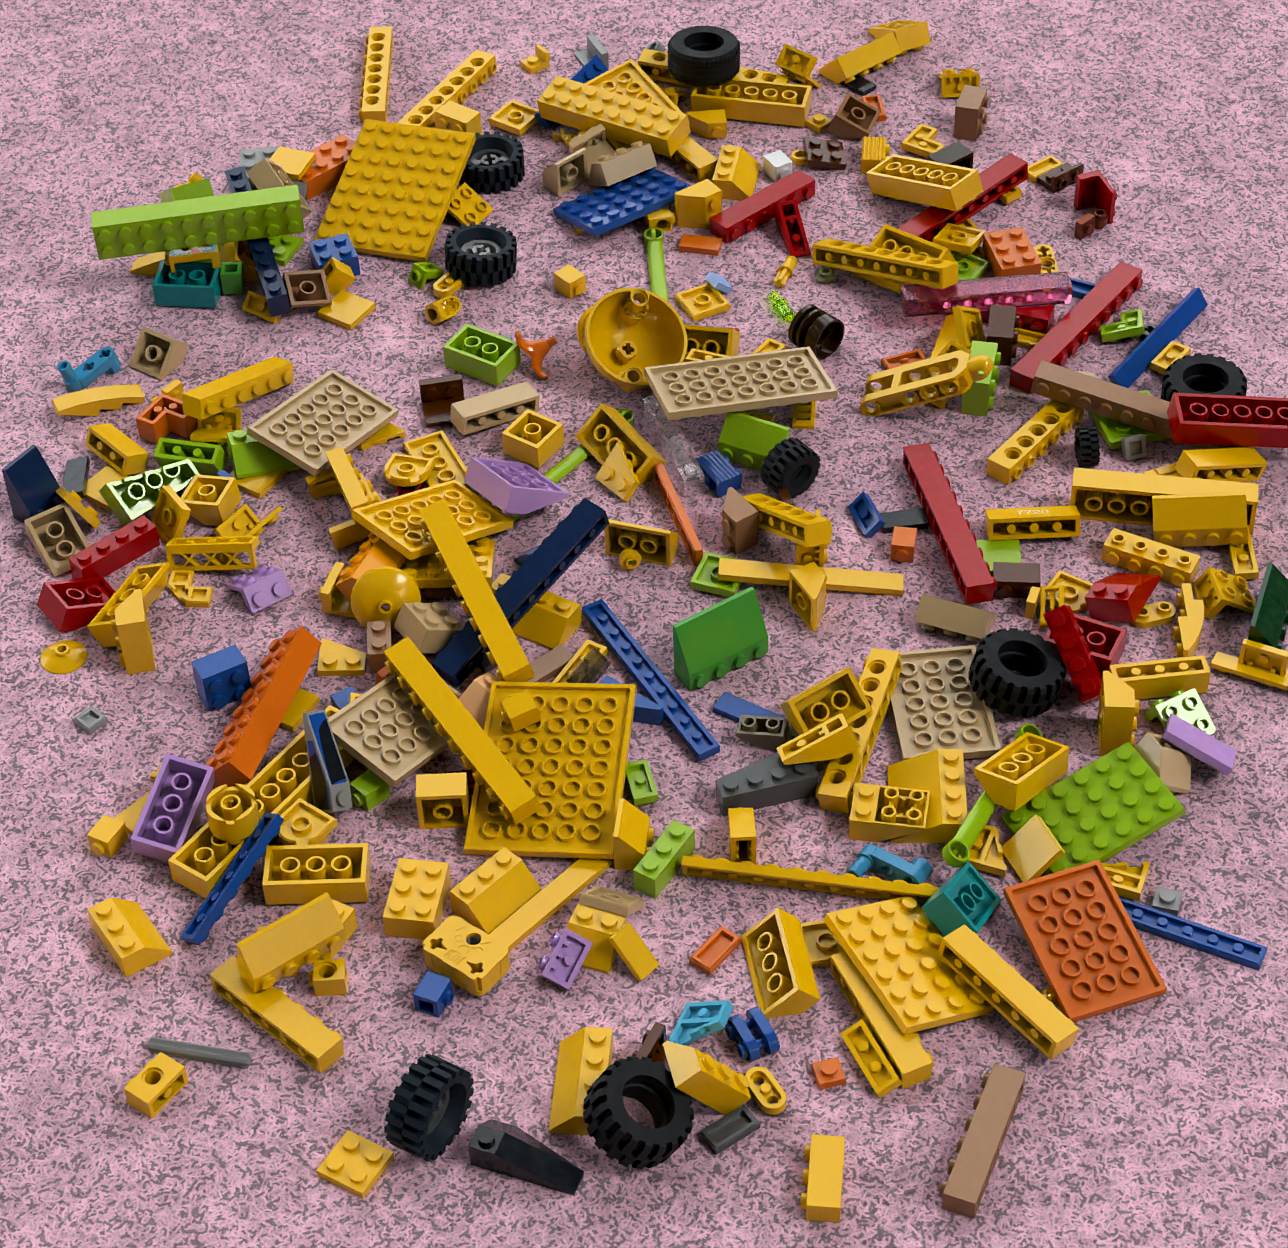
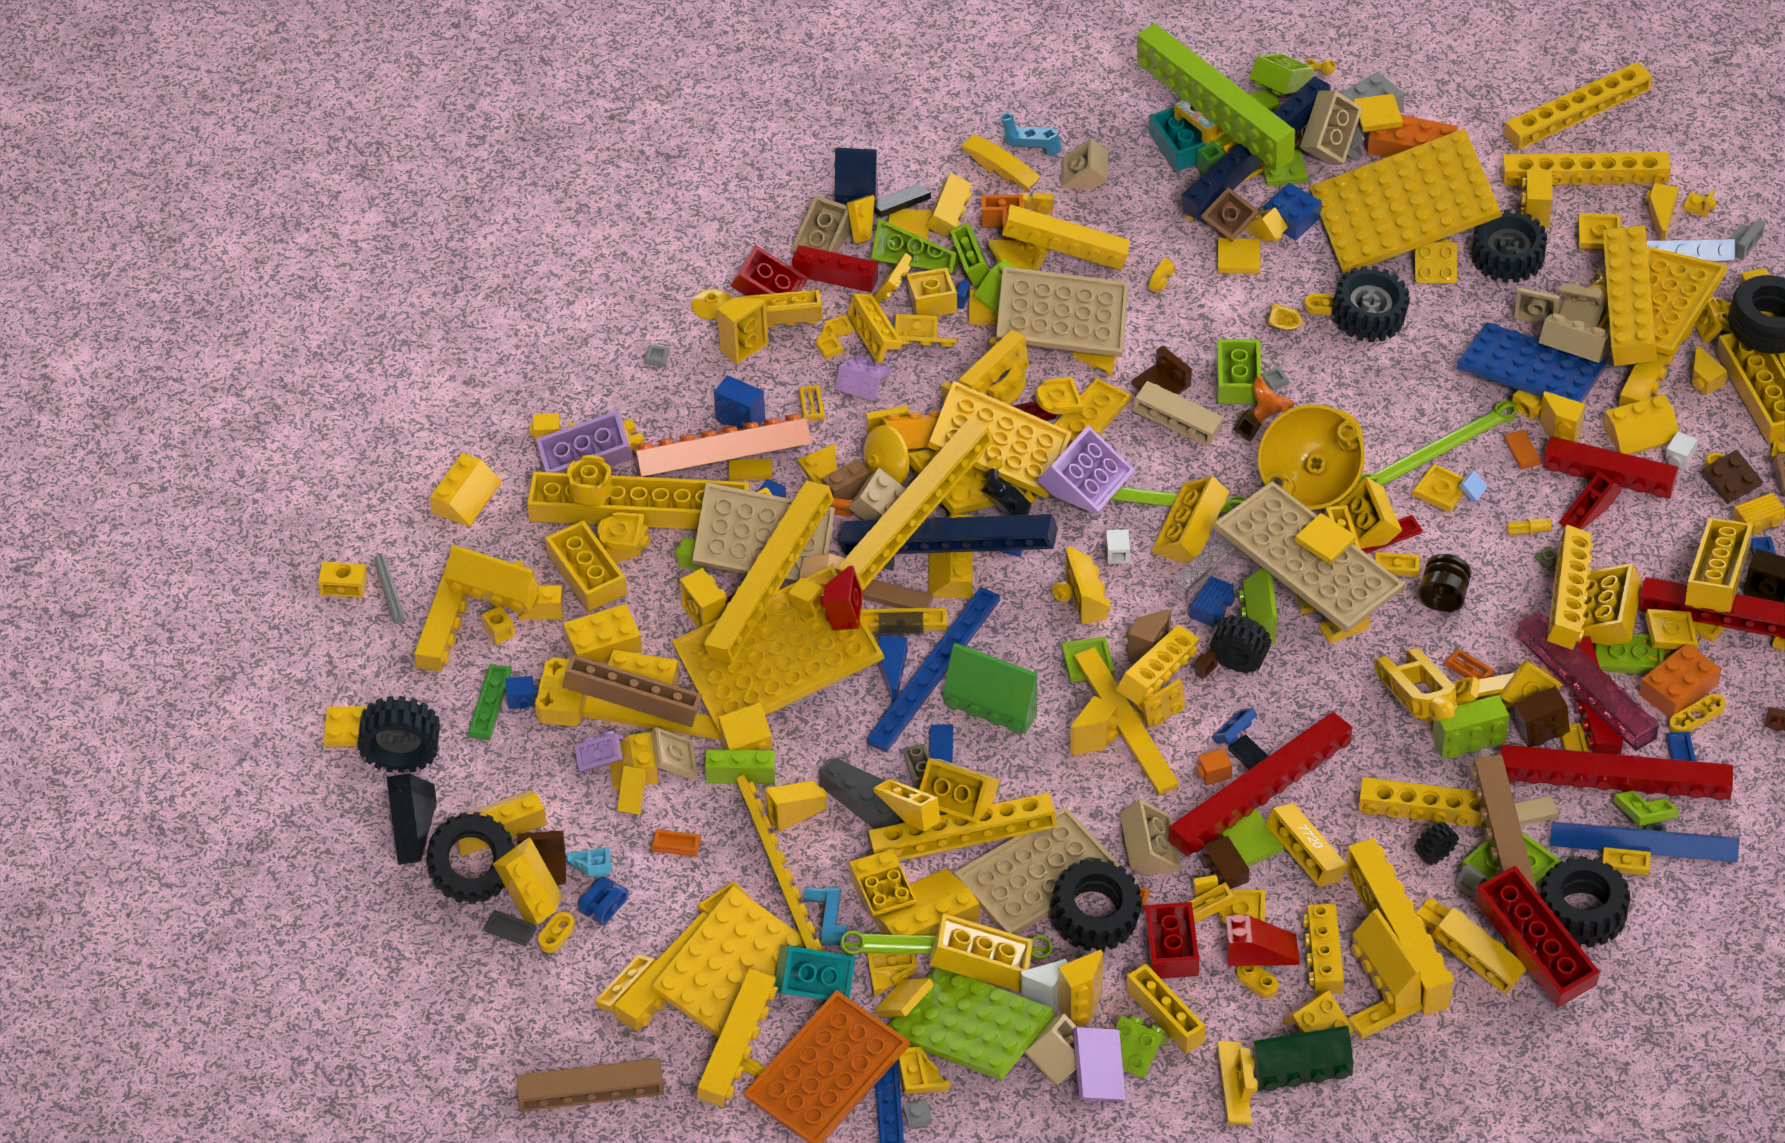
camera: 60 degrees right, 5 degrees up
blue plate [180,813,284,945] -> none
slope [302,709,353,813] -> none
lime bracket [408,262,444,289] -> none
yellow brick [502,409,564,468] -> none
yellow brick [554,264,586,299] -> none
yellow wing [595,442,640,501] -> none
lime plate [625,759,658,806] -> none
orange tile [654,463,703,566] -> none
yellow slope [741,907,821,1019] -> none
clear neon green axle [767,290,795,322] -> none
yellow brick [801,1134,845,1223] -> none
orange plate [812,1057,846,1090] -> none
red brick [1043,605,1102,704] -> none
yellow slope [1172,583,1204,658] -> none
none -> bright green tile [468,664,512,740]
none -> medium nougat brick [562,654,702,727]
none -> yellow tile [798,385,825,422]
none -> red slope [820,566,863,630]
none -> black torso [980,456,1038,516]
none -> white slope [1021,959,1067,1011]
none -> white brick [1106,529,1130,564]
none -> yellow plate [1149,257,1176,293]
none -> dark brown slope [1233,409,1262,442]
none -> yellow tile [1294,513,1357,565]
none -> yellow slope [1646,183,1679,241]

